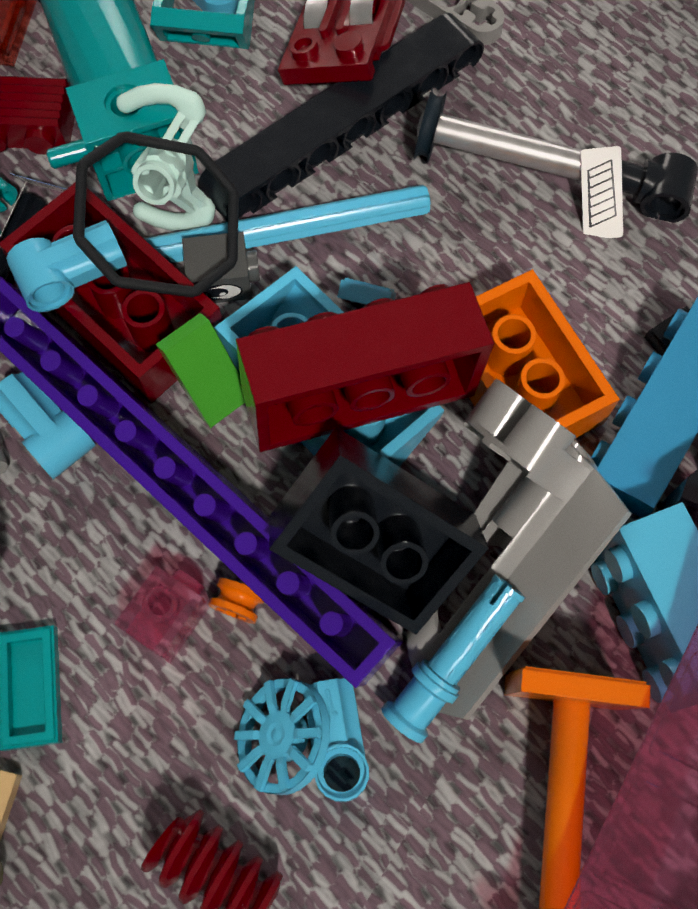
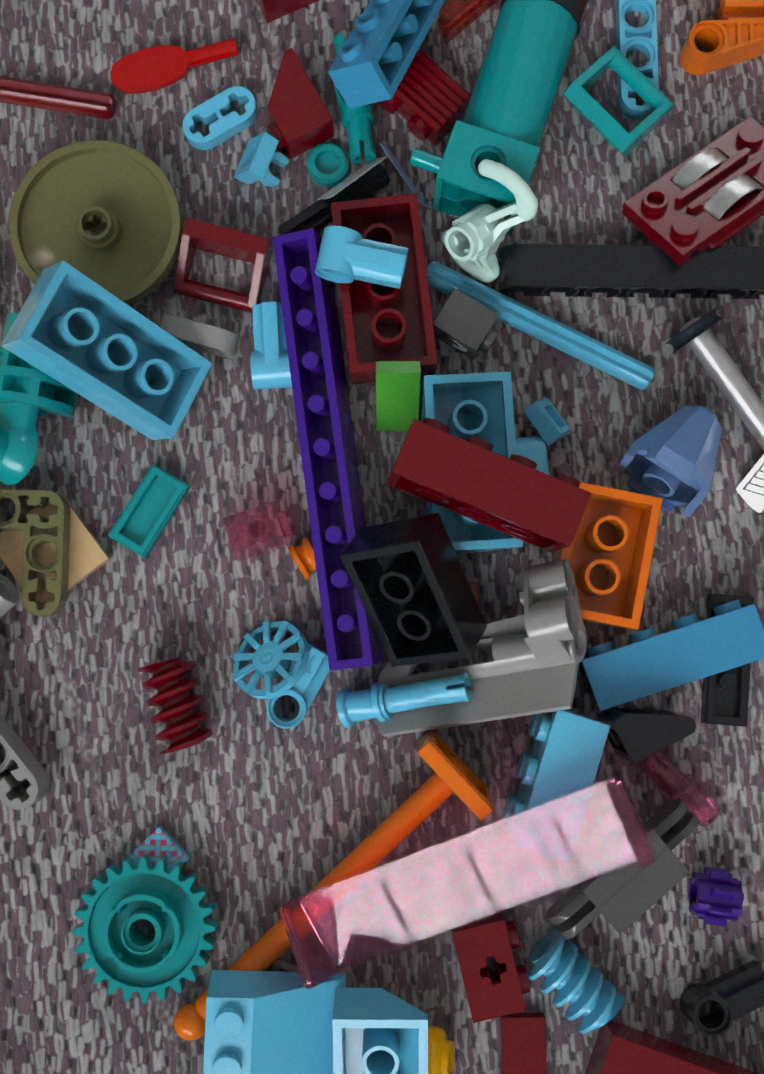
camera: 40 degrees right, 15 degrees up
black piece [73,131,239,298] -> none
none -> medium blue cone [616,405,722,516]

